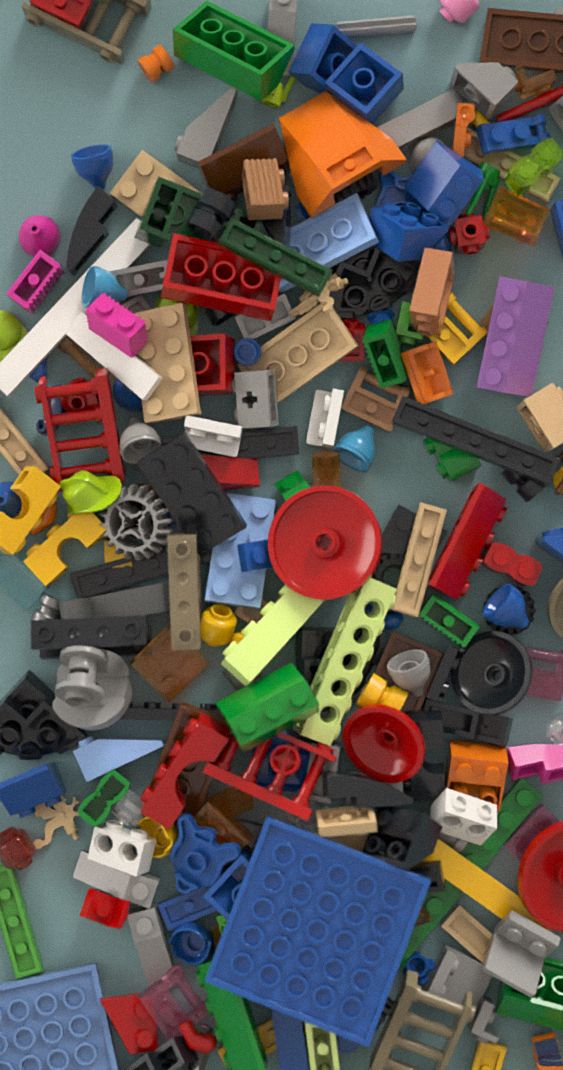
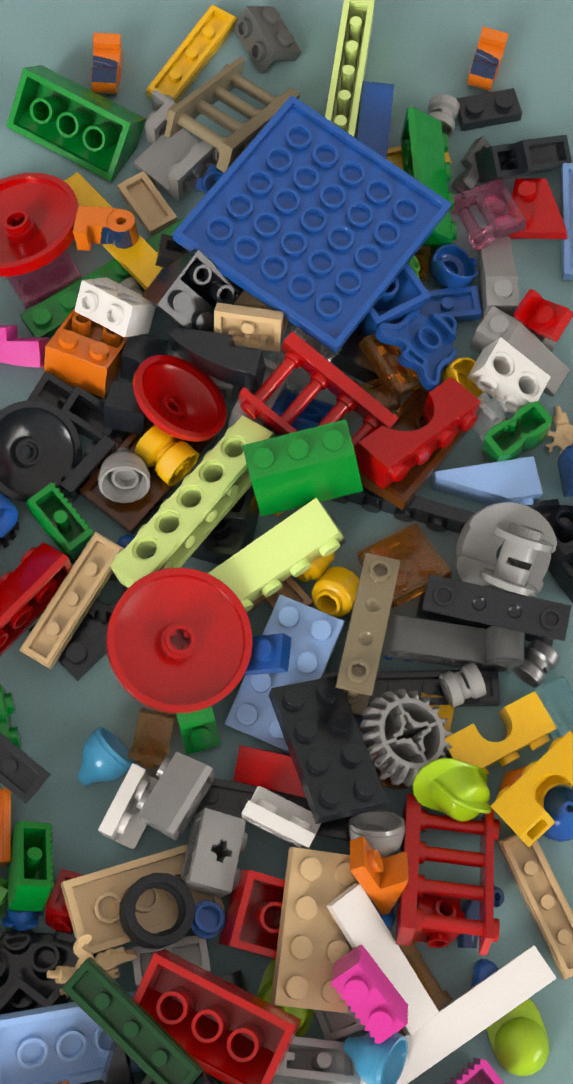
camera: 170 degrees left, 15 degrees down
red arm [178,1019,217,1053] -> none
red wheel [270,745,301,776] -> none
medium nougat plate [340,365,411,433] -> none
light grey bracket [483,910,561,997] -> none
none -> orange leg [73,206,139,251]
none -> black tyre [119,873,195,949]
none -> light grey slope [136,752,215,842]
none -> orange slope [350,836,409,916]
none -> light grey wheel [439,662,486,708]

